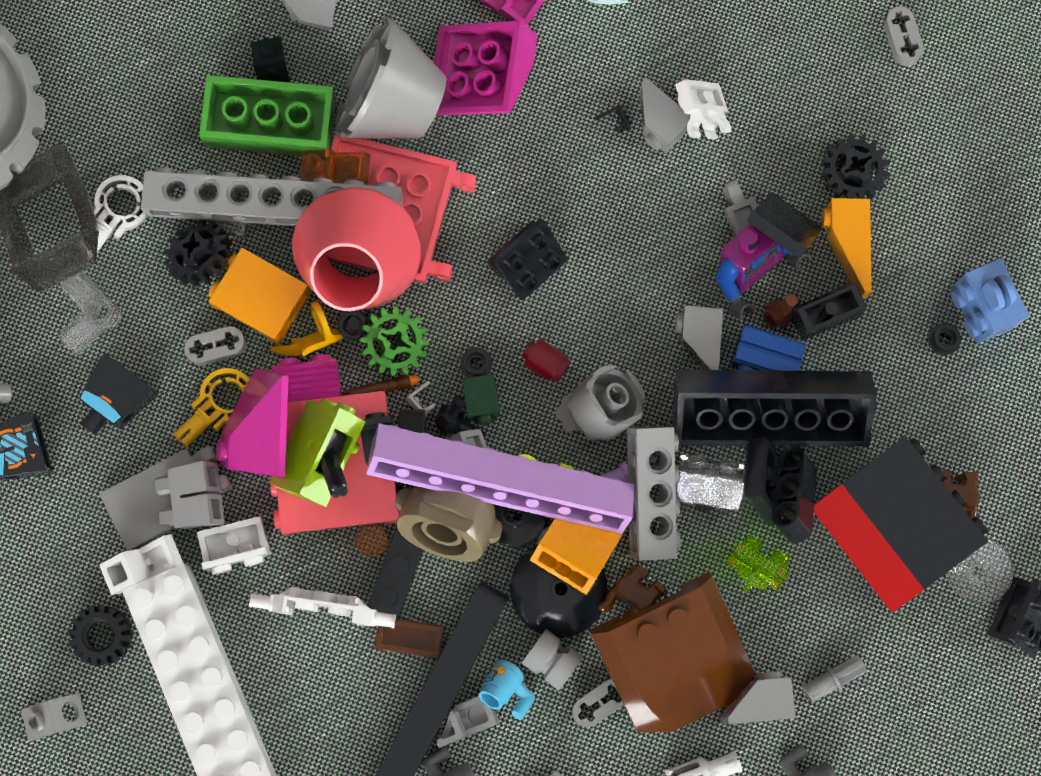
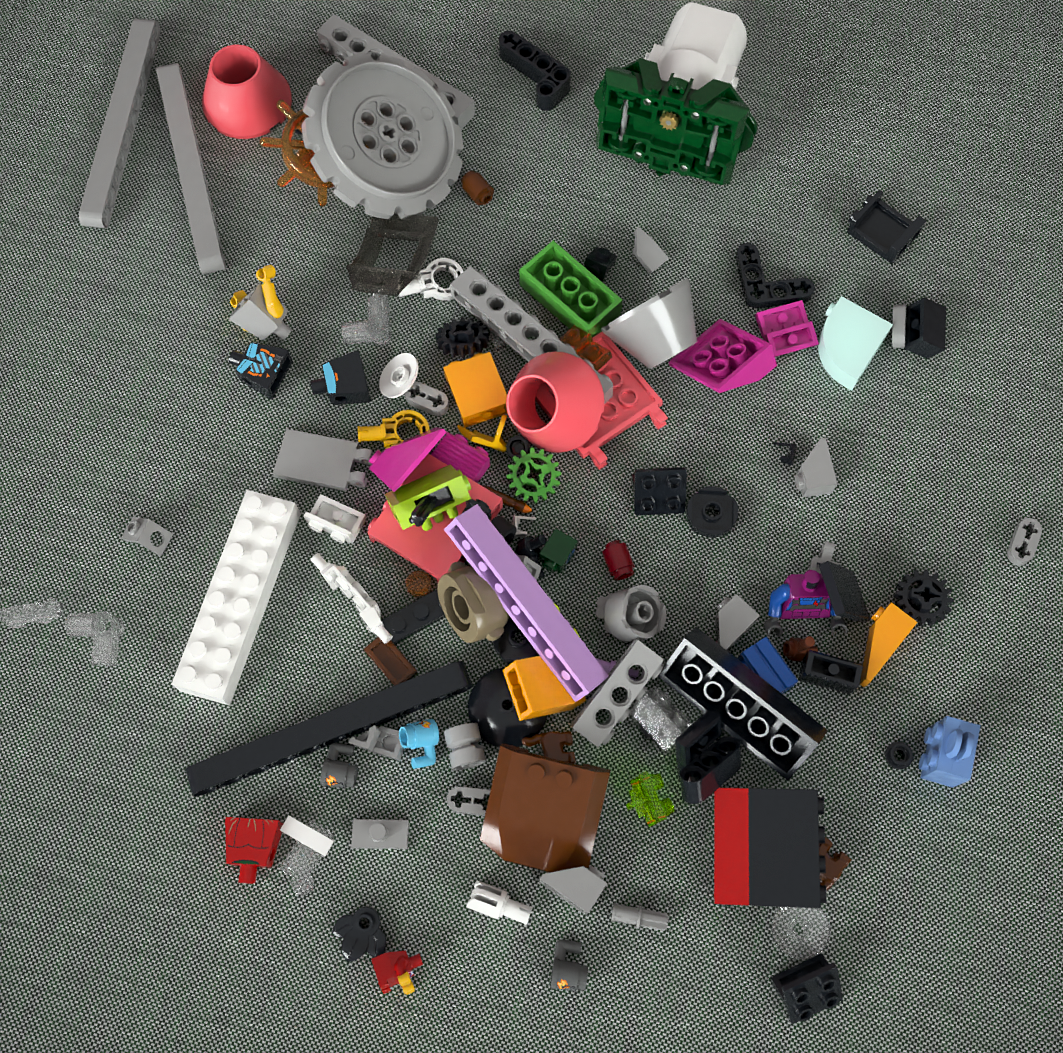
camera: 45 degrees right, 10 degrees down
black tyre [68,605,133,666] -> none
white brick [99,534,183,595] -> none
light grey hips [155,461,225,529] -> none
black plate [460,347,492,378] -> none
white plate [675,79,731,140] -> none
none -> white dish [379,353,419,398]
none -> reddish brown brick [461,170,494,205]
none -> black plate [686,486,739,538]

